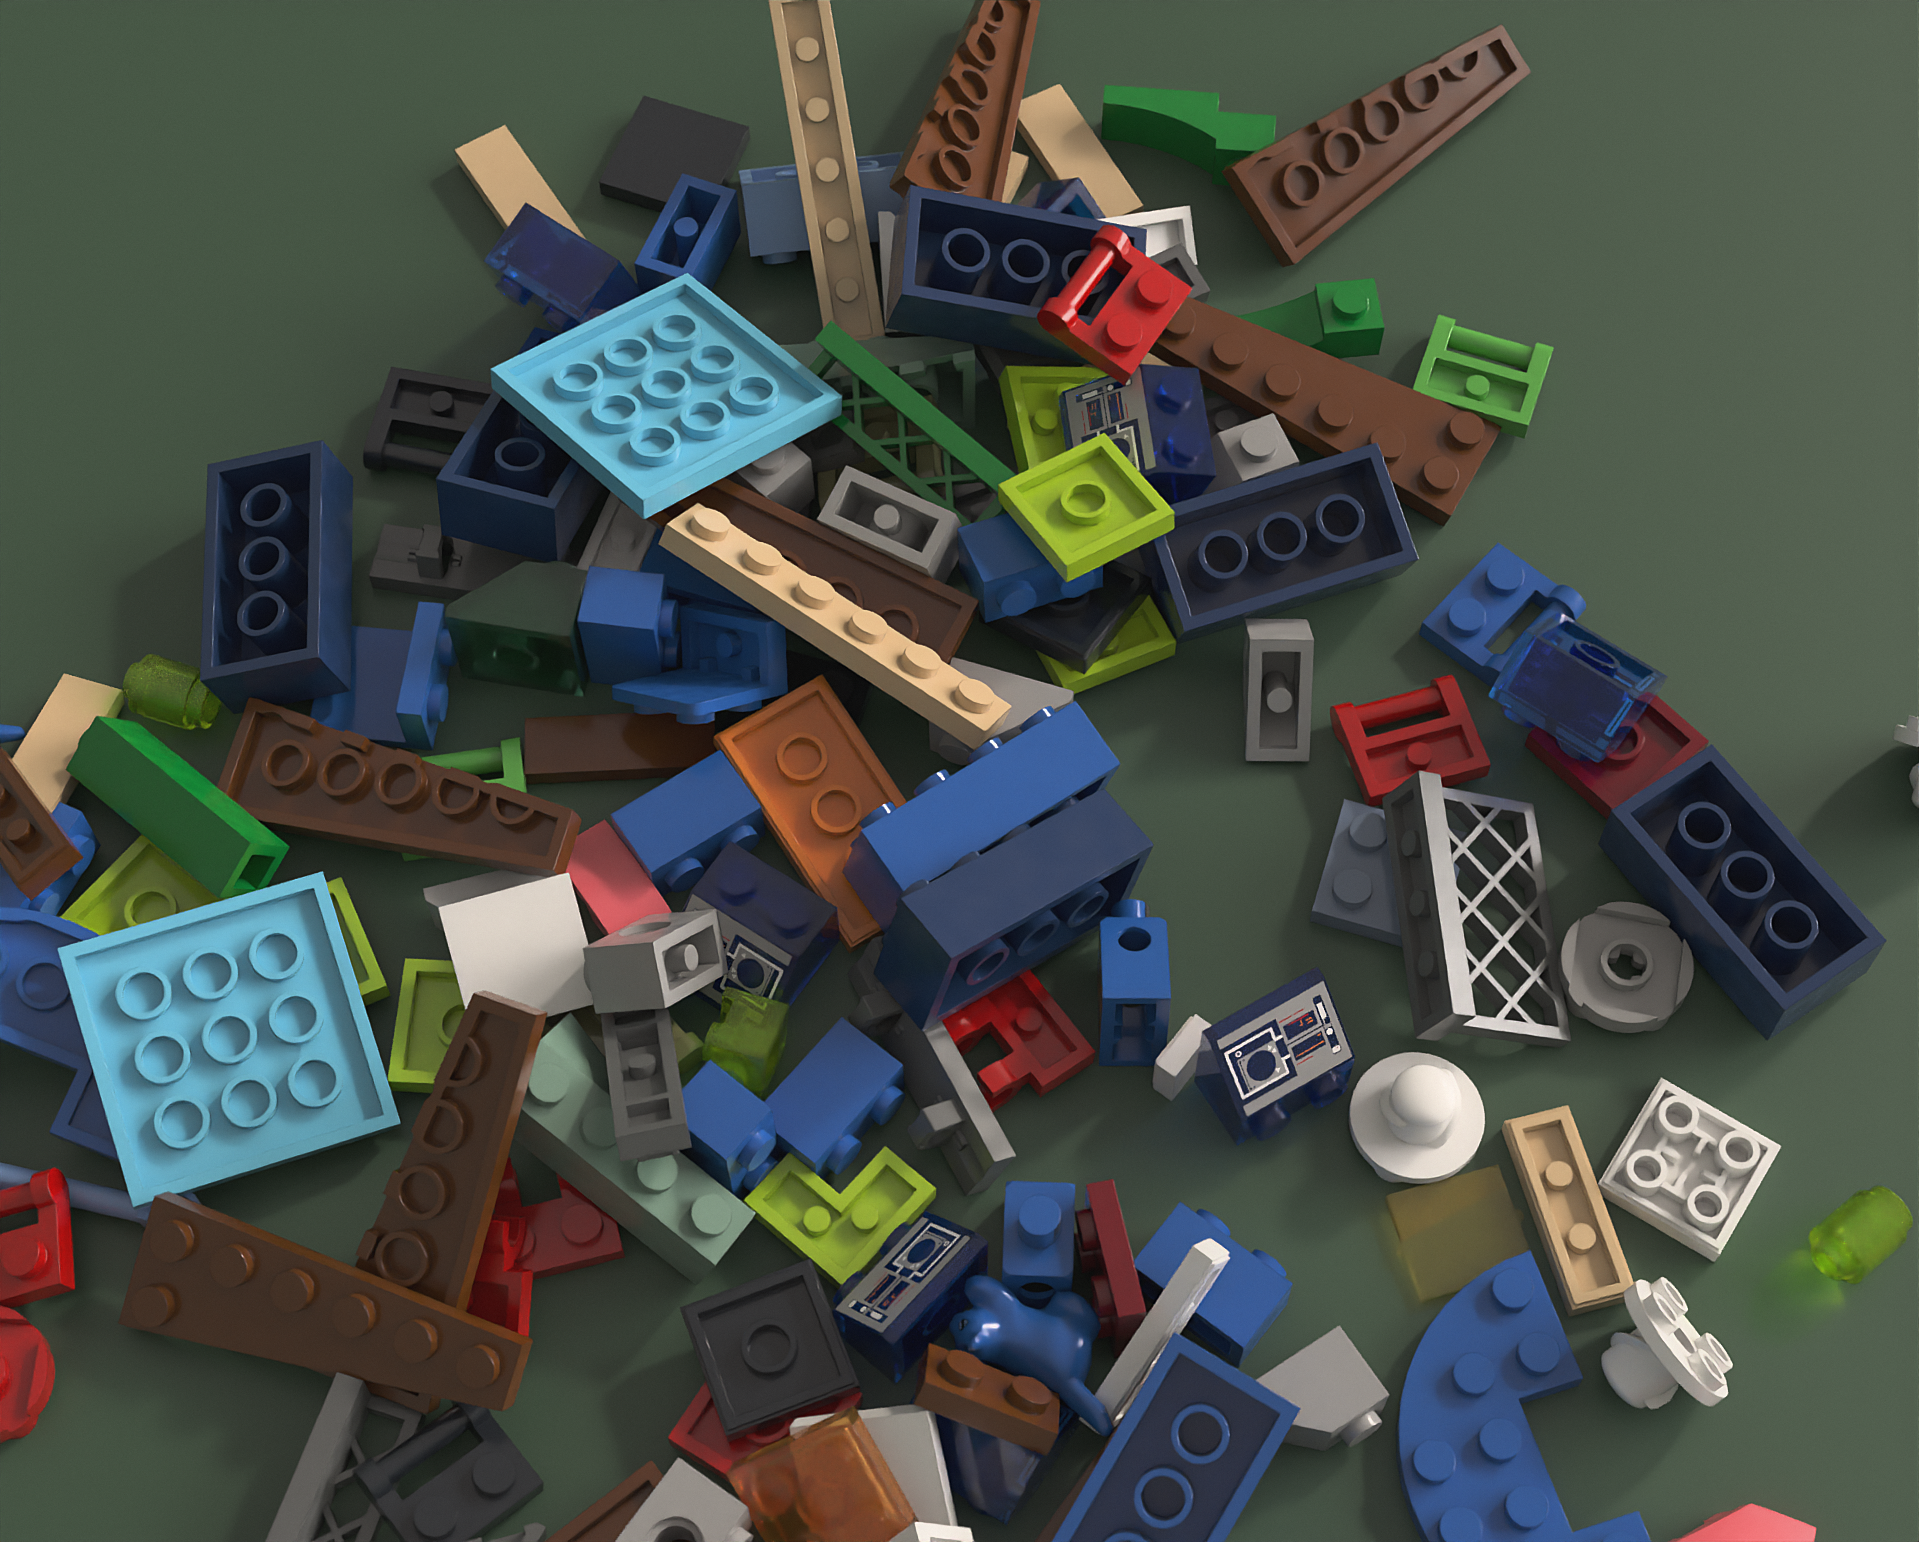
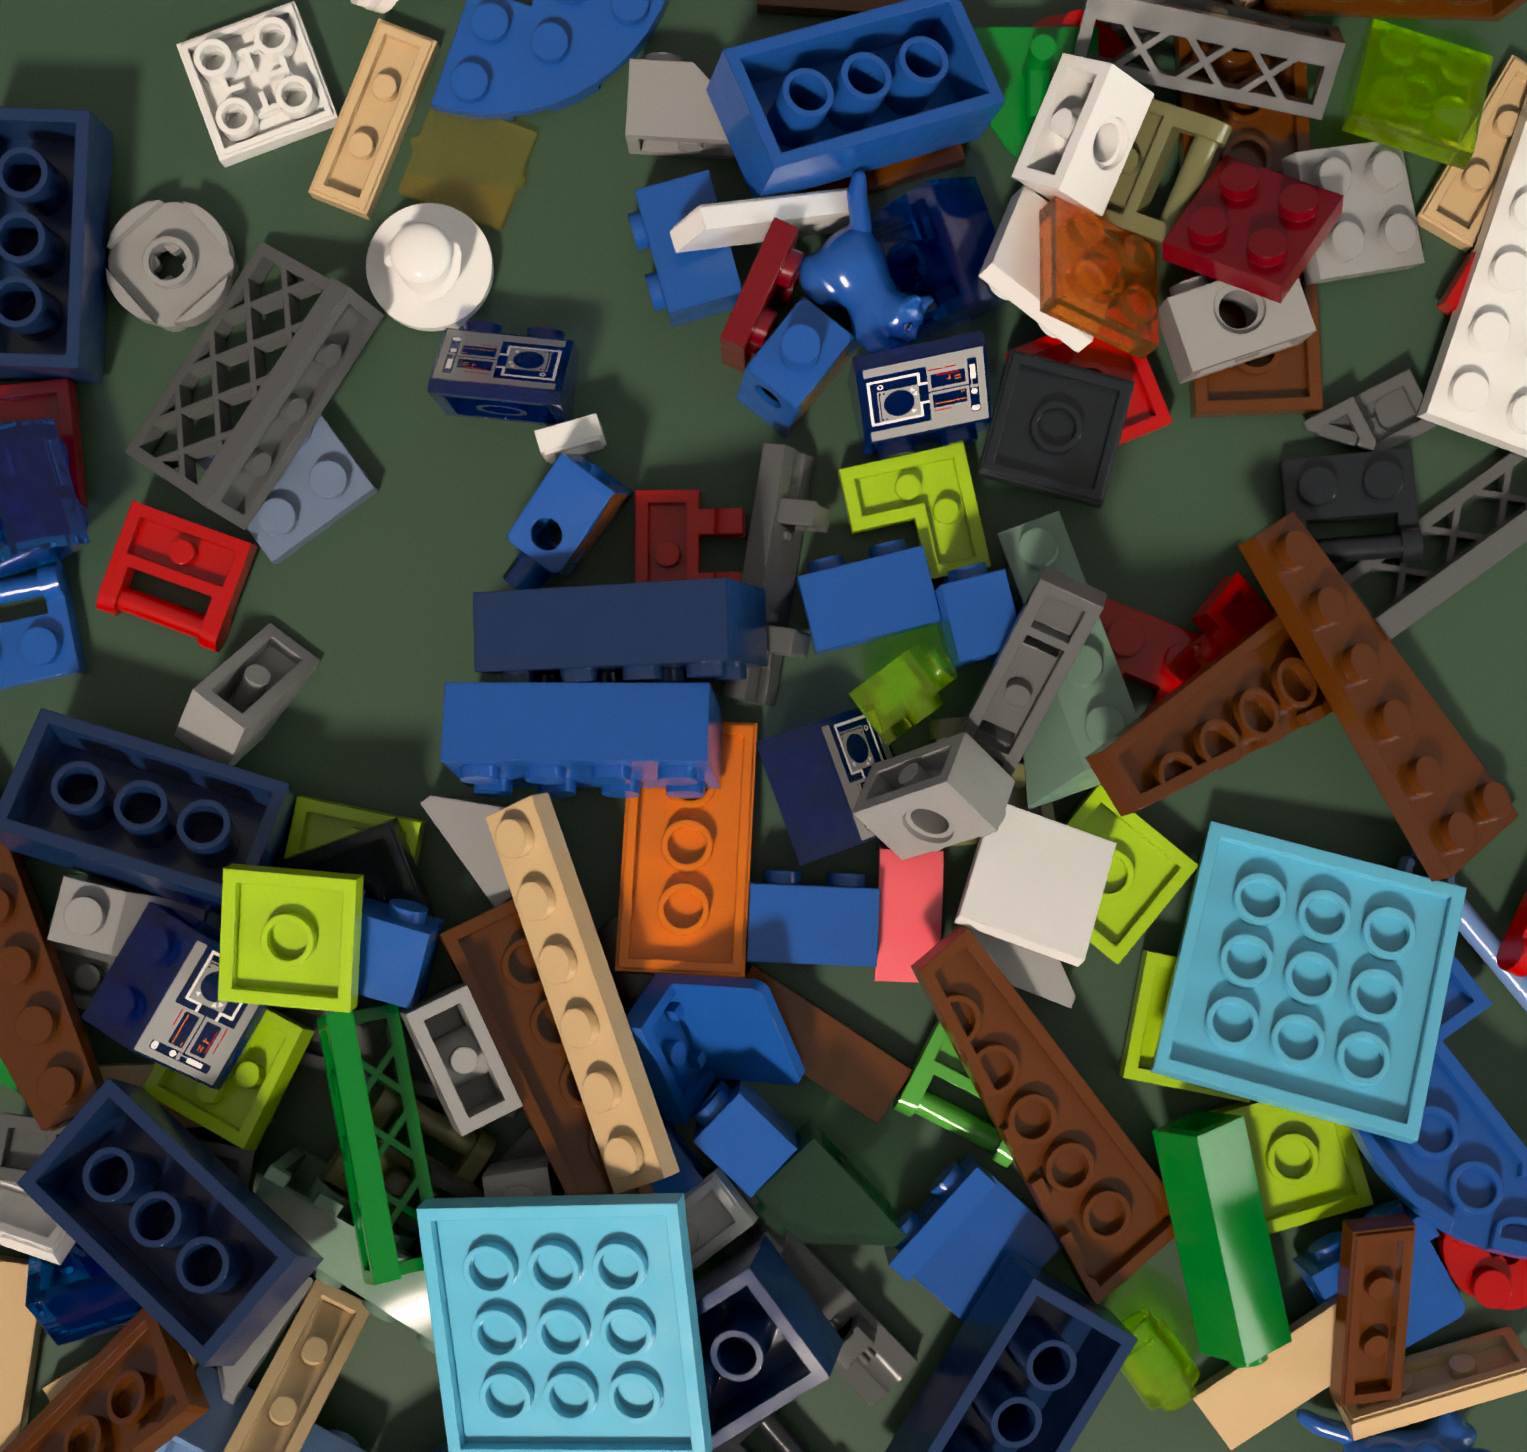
camera: 145 degrees left, 25 degrees up
reddish brown plate [914,1343,1060,1456] -> none
red plate [1037,225,1193,386] -> none

